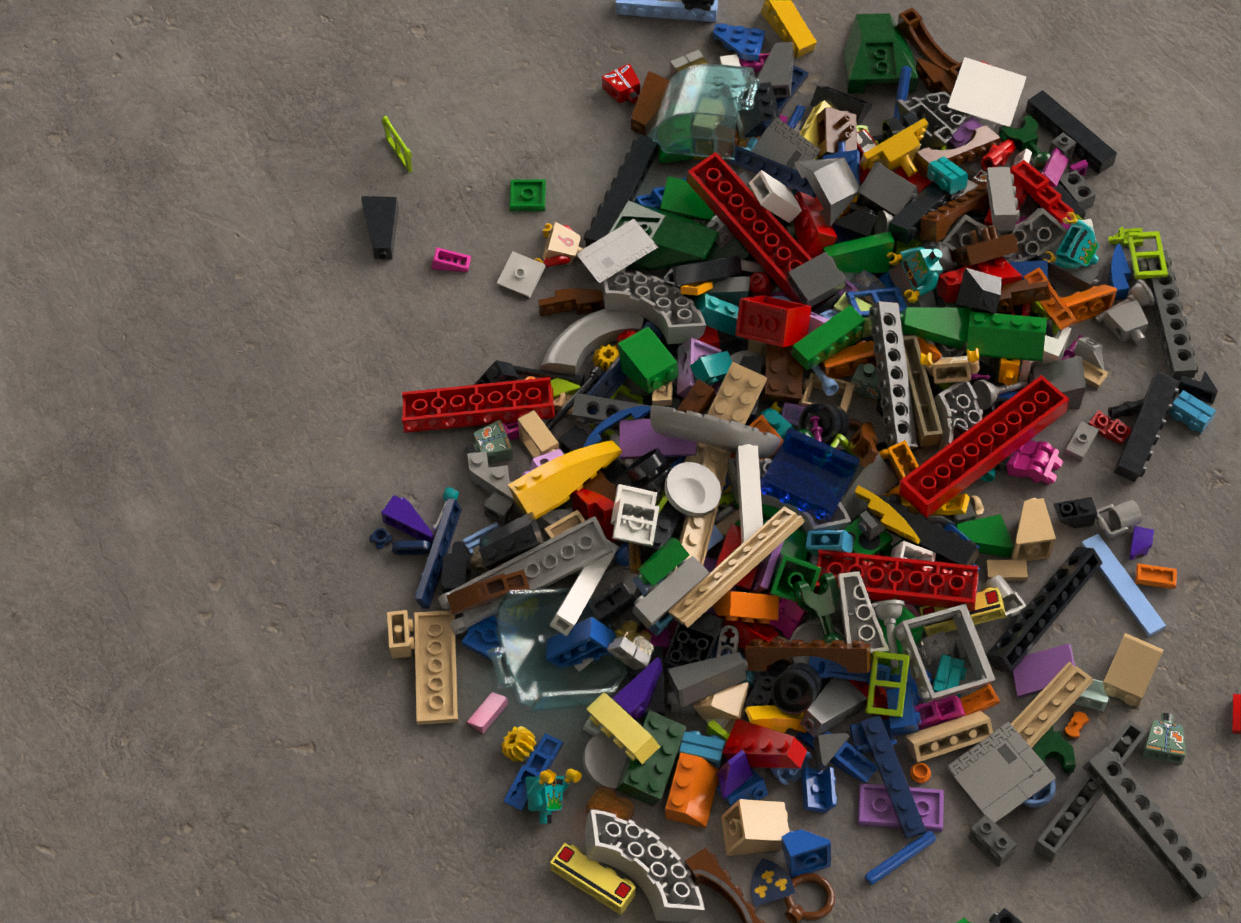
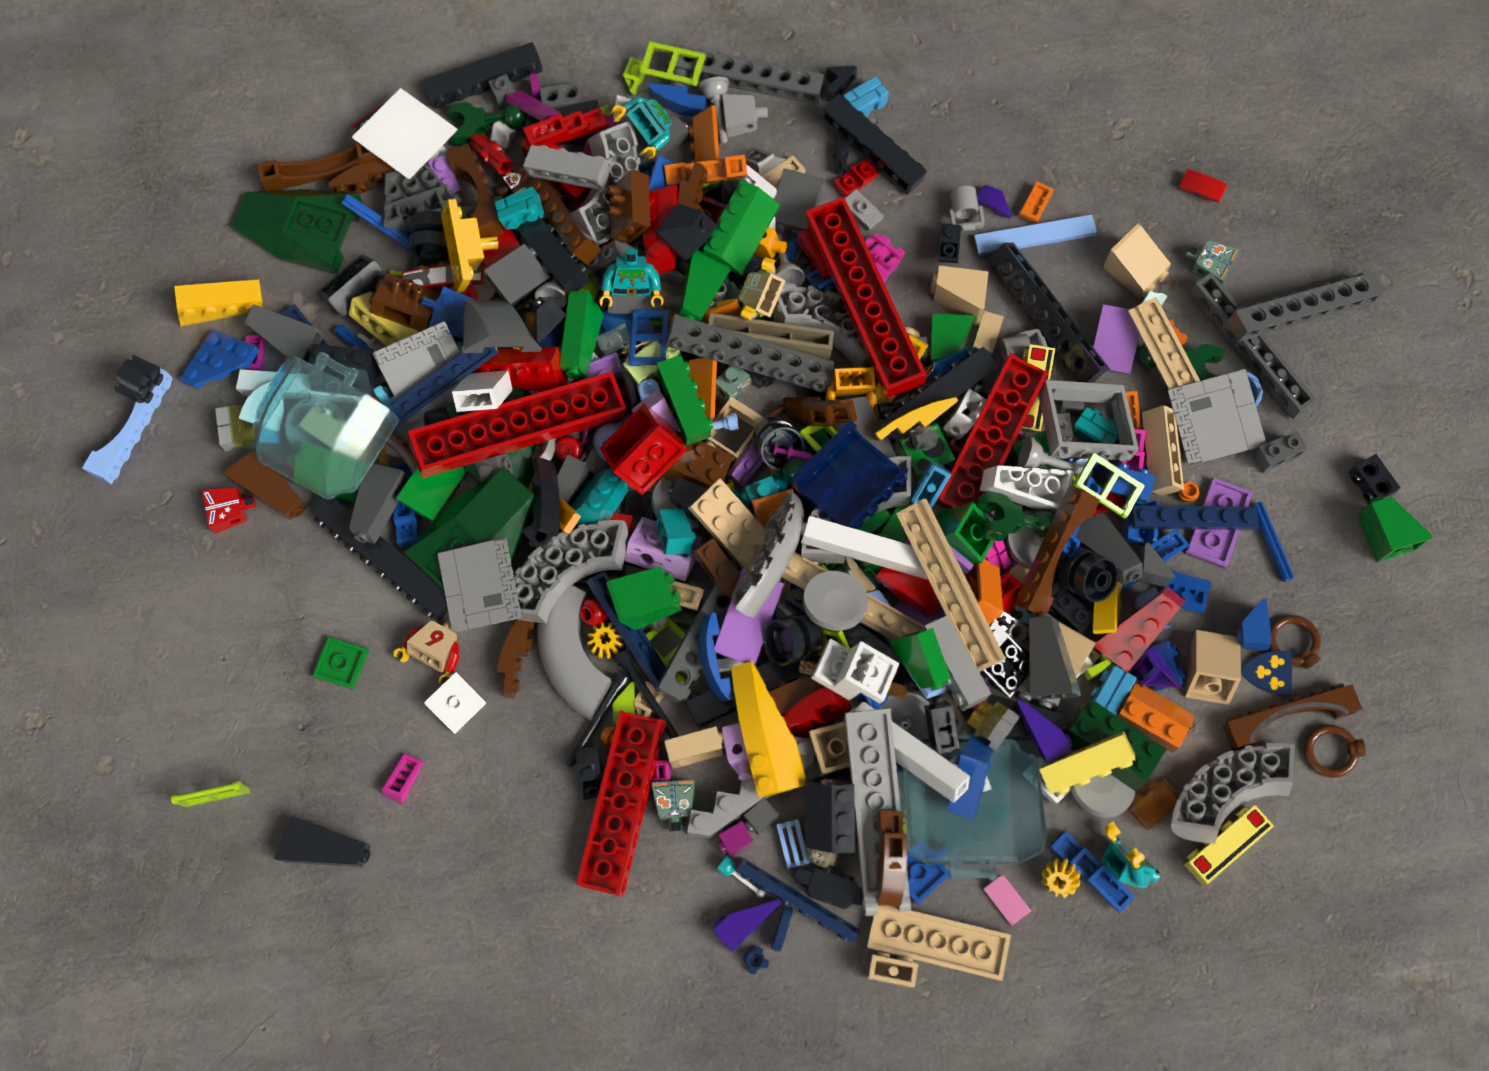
camera: 70 degrees left, 15 degrees up
dark grey brick [786,252,846,306] -> none
none -> dark grey slope [349,462,408,544]
none -> magenta brick [717,822,754,857]

